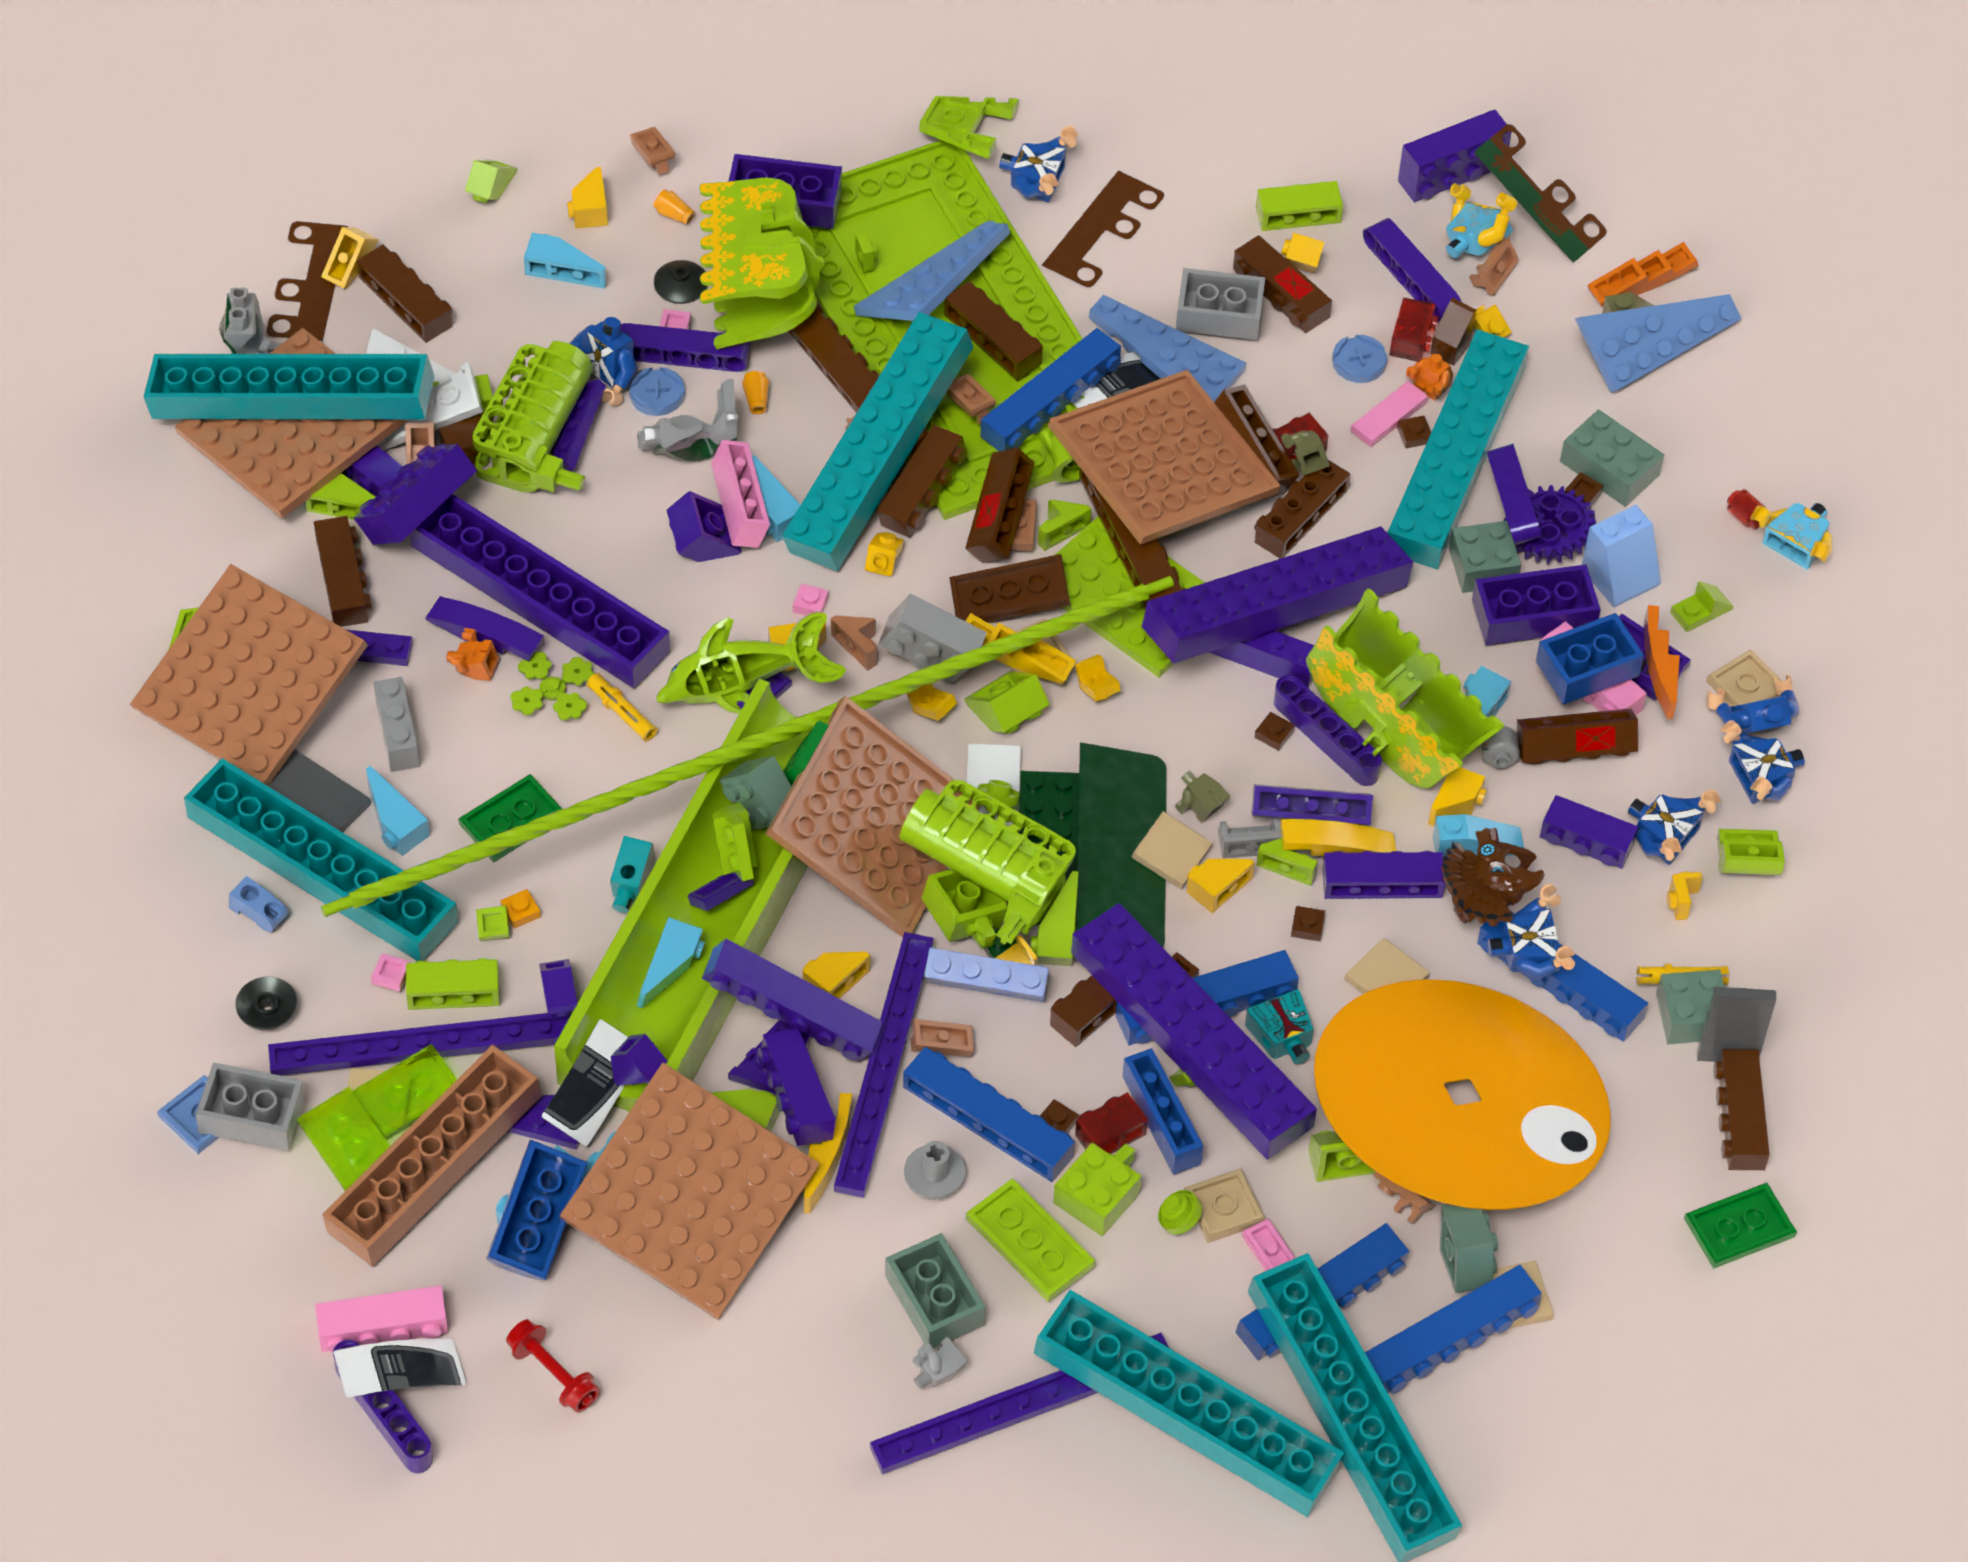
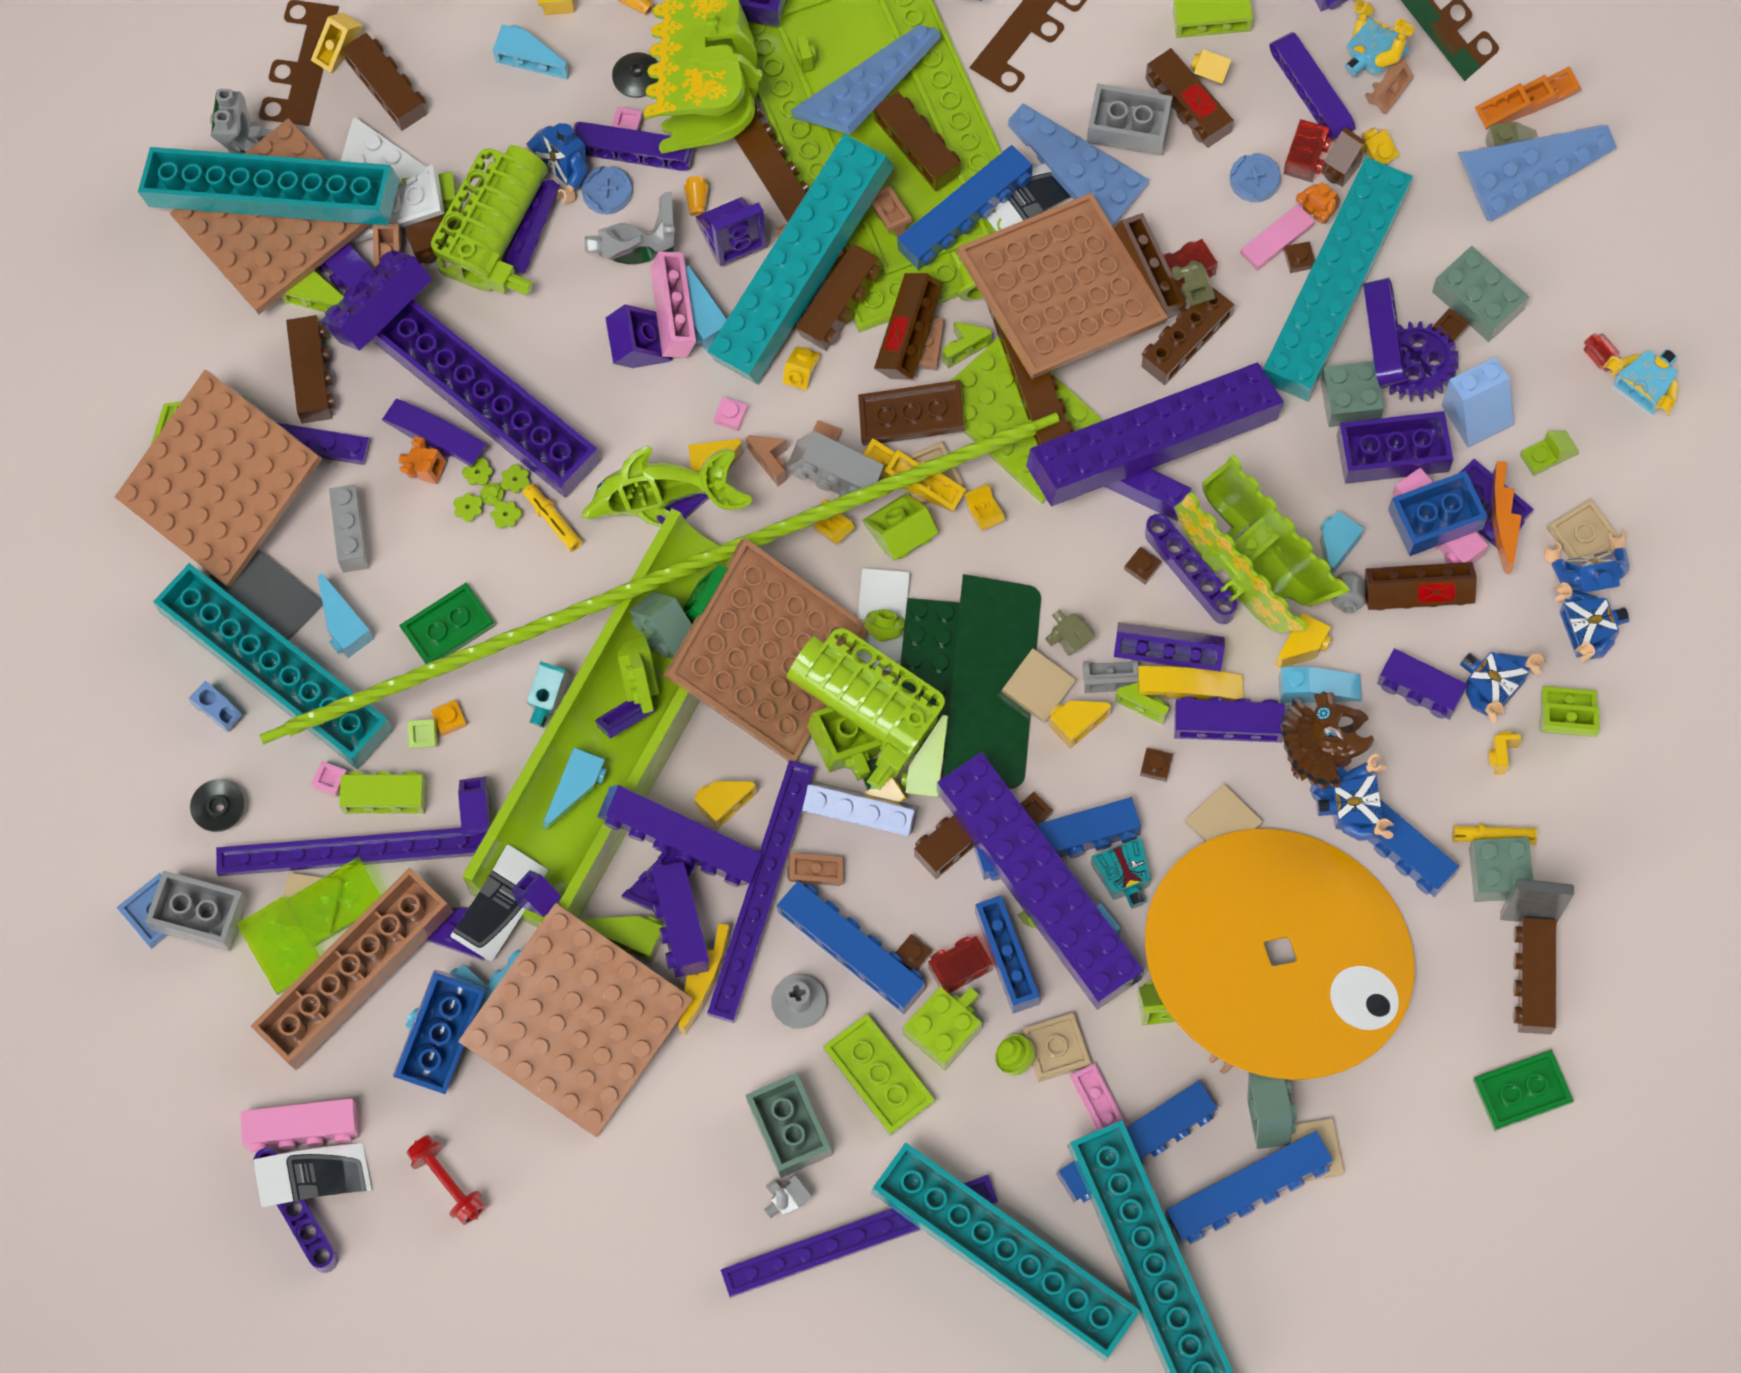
camera: 10 degrees right, 15 degrees up
none -> dark purple bracket [695,197,767,266]

